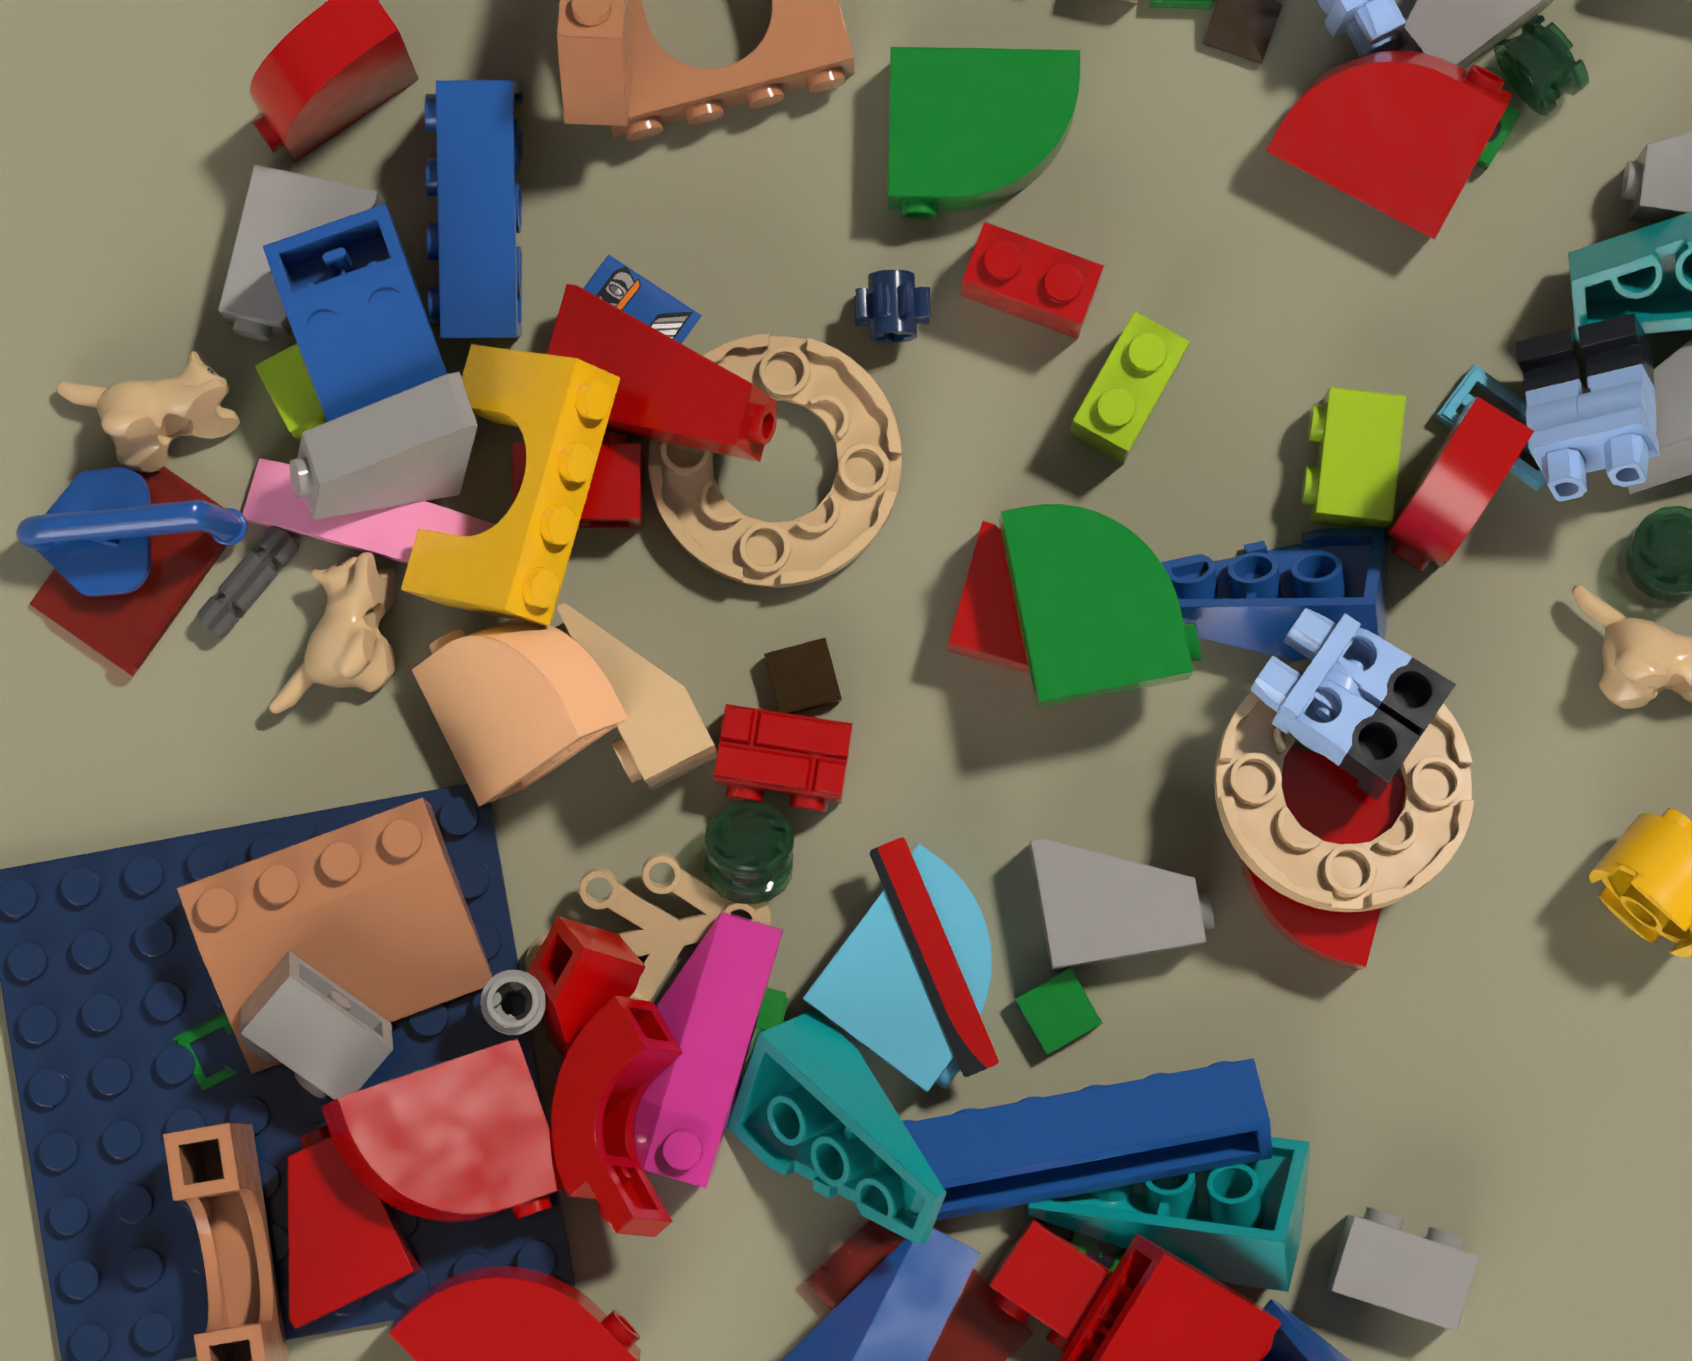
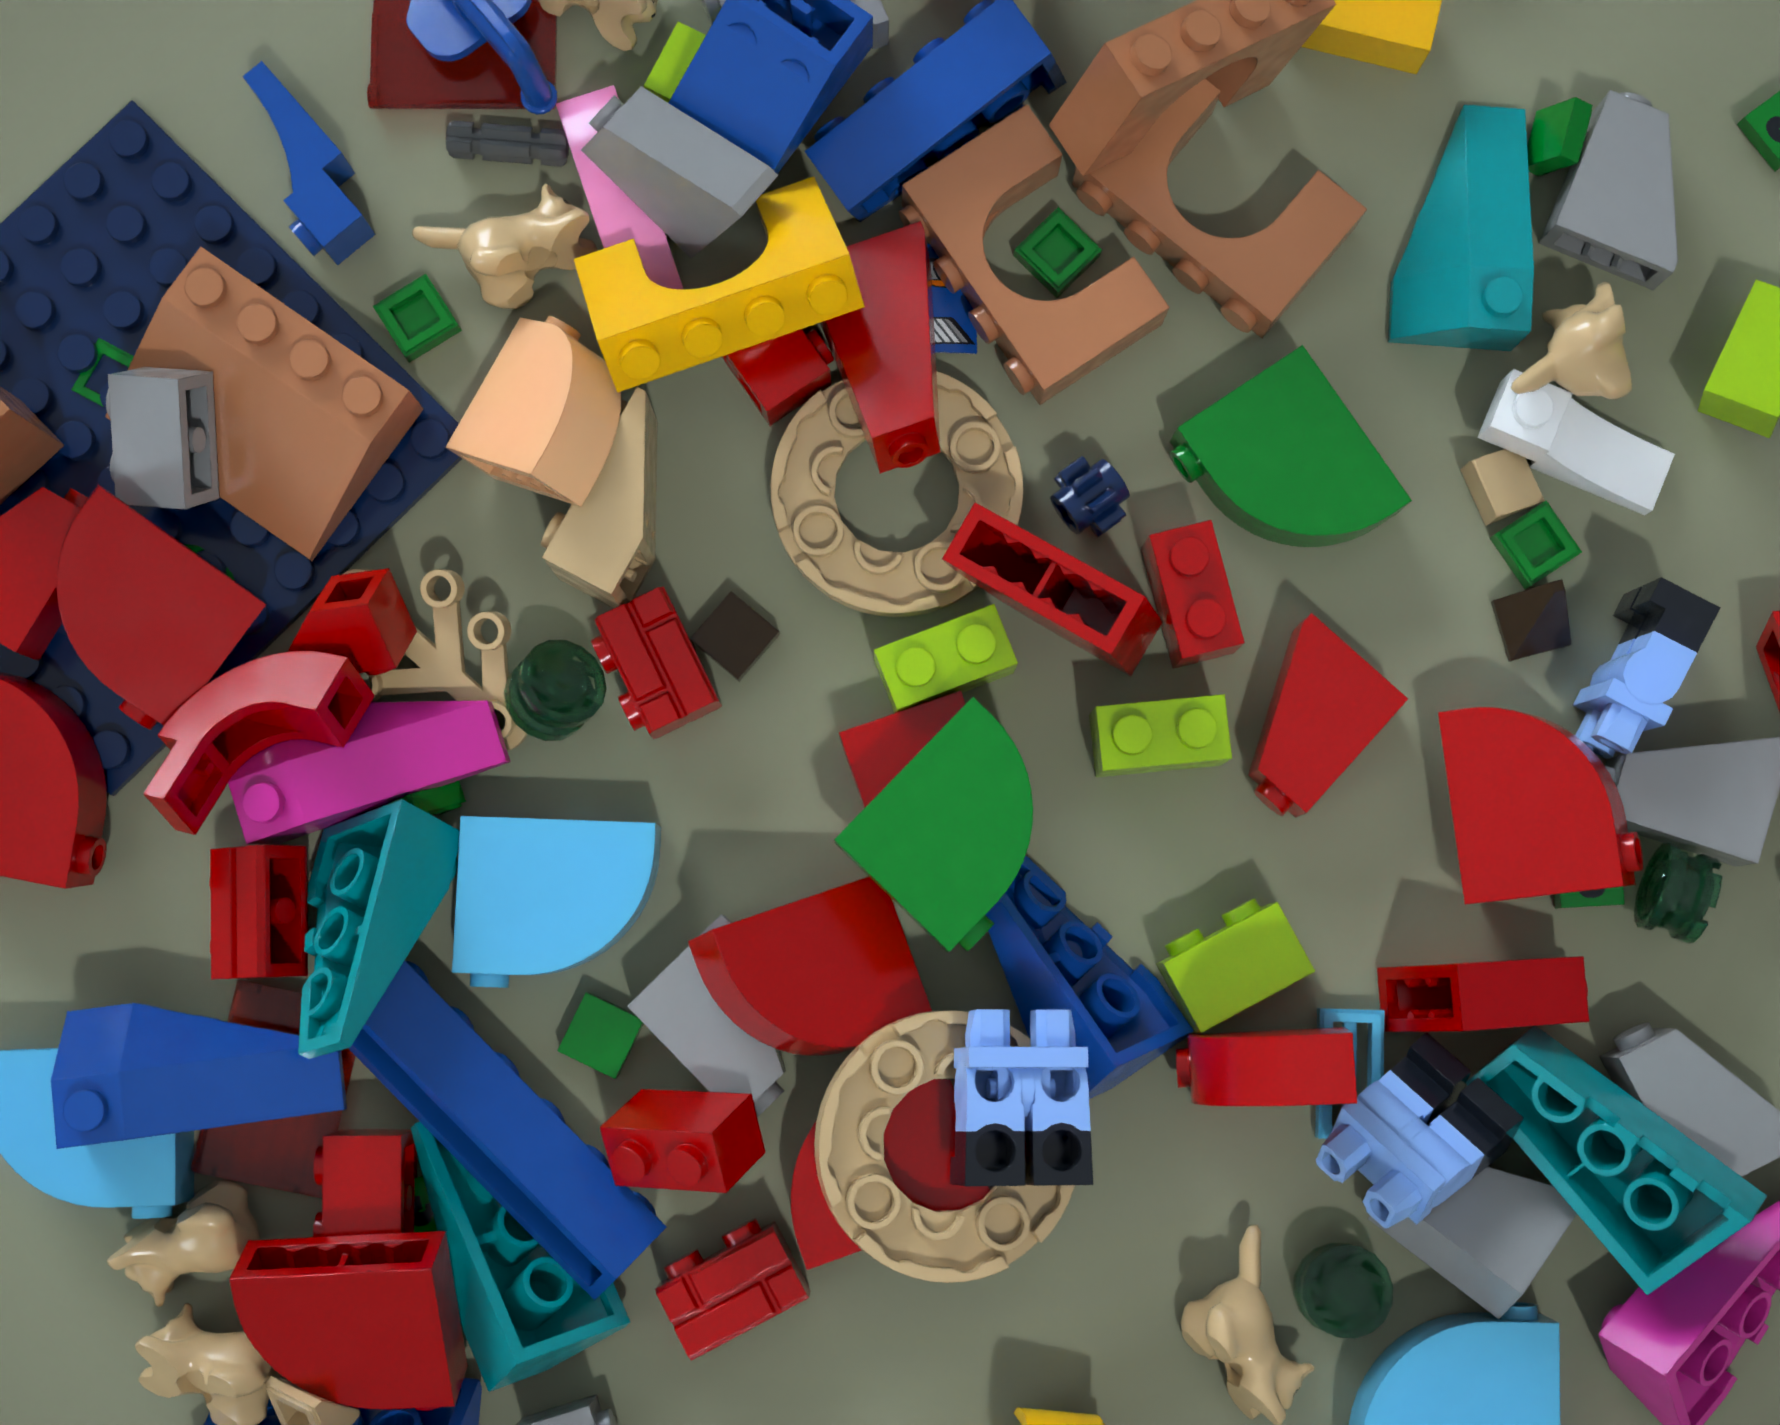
camera: 50 degrees right, 0 degrees up
light grey cone [480,970,546,1035] -> none
red sticker [870,837,999,1077] -> none
none -> red brick [209,845,308,980]
none -> blue slope [242,61,376,266]
none -> green tile [373,274,462,363]
none -> red brick [600,1089,766,1193]
none -> red brick [655,1218,811,1361]
none -> red brick [688,876,932,1056]
none -> lime brick [874,604,1018,713]
none -> nougat arch [898,104,1170,405]
none -> red brick [942,502,1163,676]
none -> green tile [1013,207,1102,298]
none -> red slope [1248,613,1408,818]
none -> red slope [1377,956,1589,1032]

